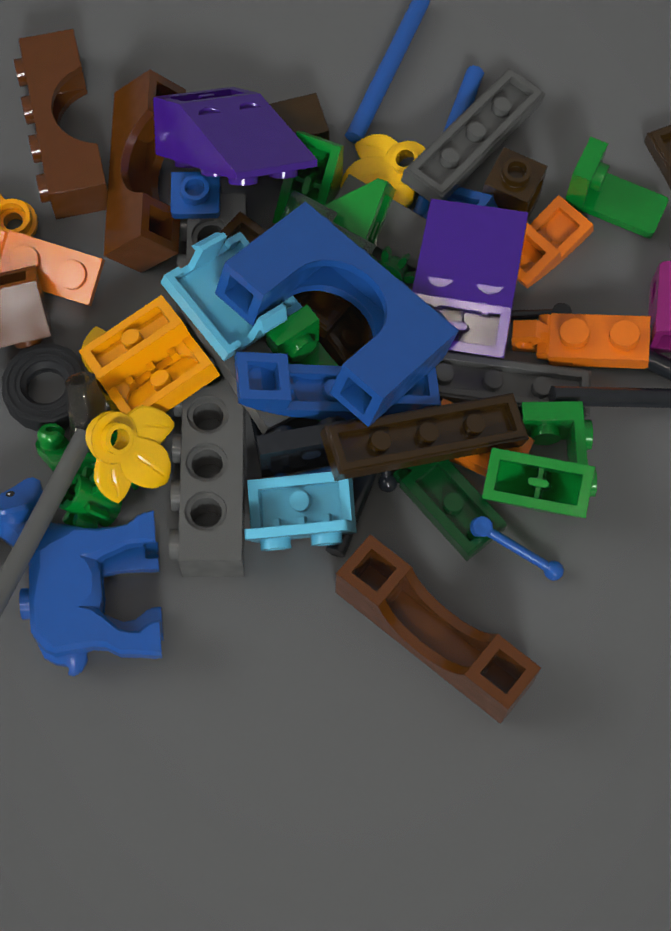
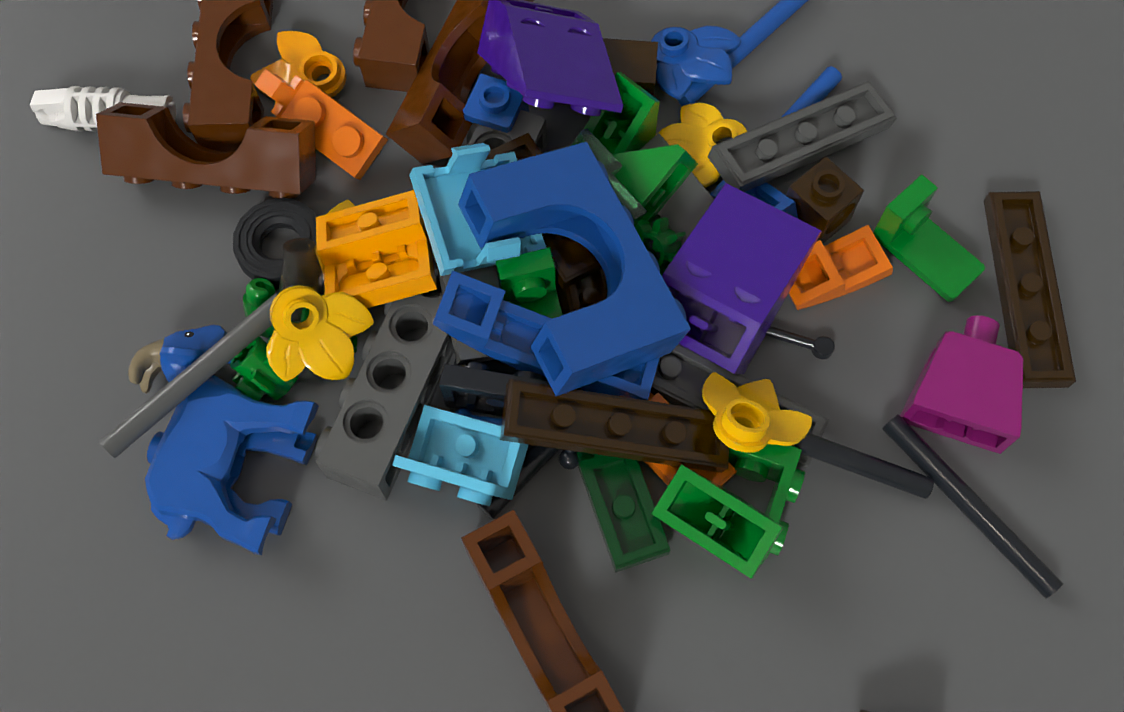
camera: 25 degrees right, 0 degrees up
blue hinge [470,516,564,581] -> none
orange hinge [511,313,651,369] -> none
none -> blue plate [651,26,740,100]
none -> yellow plate [702,372,812,453]

